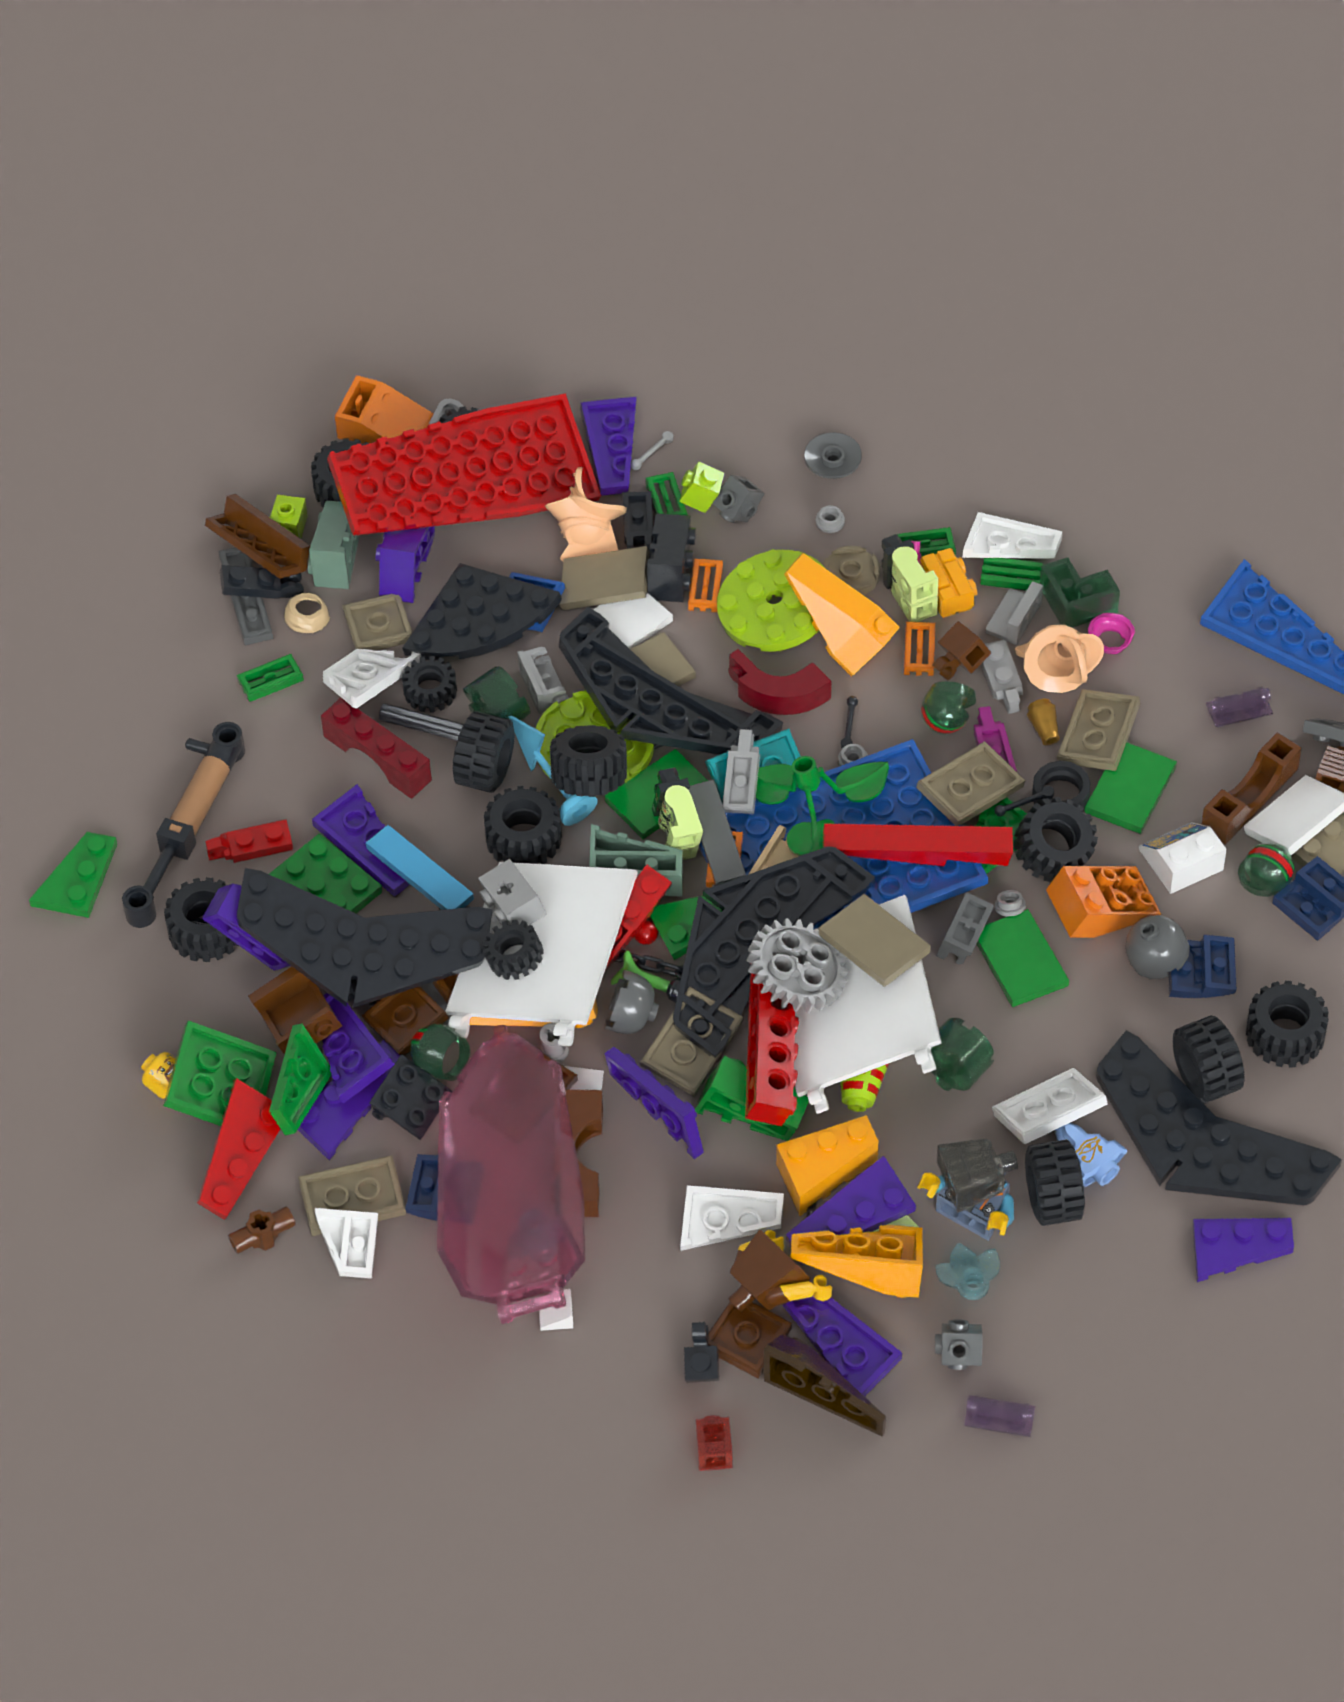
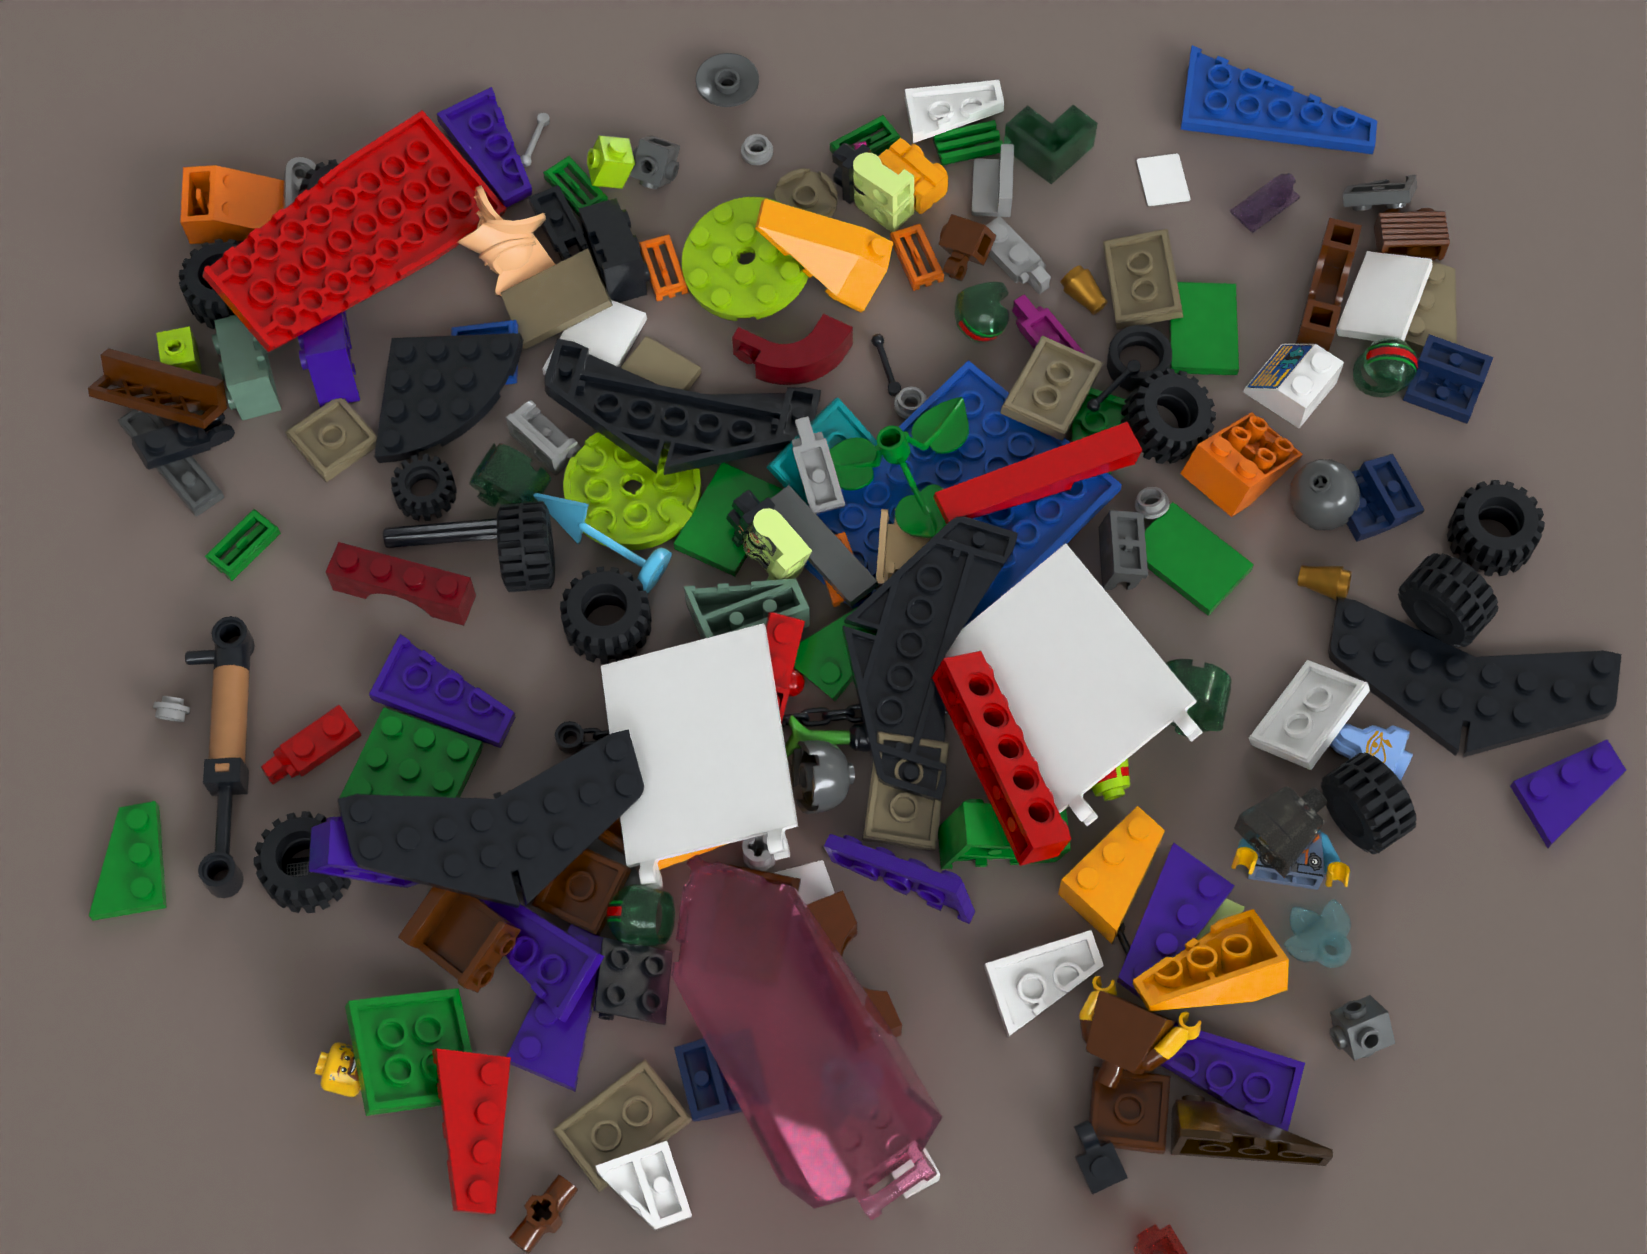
camera: 25 degrees left, 10 degrees up
green wing [269,1024,331,1135] -> none
tan piece [284,593,330,633] -> none
white wing [323,649,421,708] -> none
dark azure tile [366,825,474,910] -> none
light grey brick [478,859,547,926] -> none
black tyre [483,920,544,980] -> none
black tyre [550,725,627,797] -> none
light grey gear [746,918,849,1013] -> none
dark tan tile [818,894,930,987] -> none
clear purple hinge [964,1395,1036,1437] -> none
light nougat helmet [1015,625,1104,693] -> none
dark pink piece [1088,613,1135,654] -> none
none -> light grey plate [153,696,190,722]
none -> white sticker [1136,153,1191,206]
none -> pearl gold cone [1297,565,1352,600]

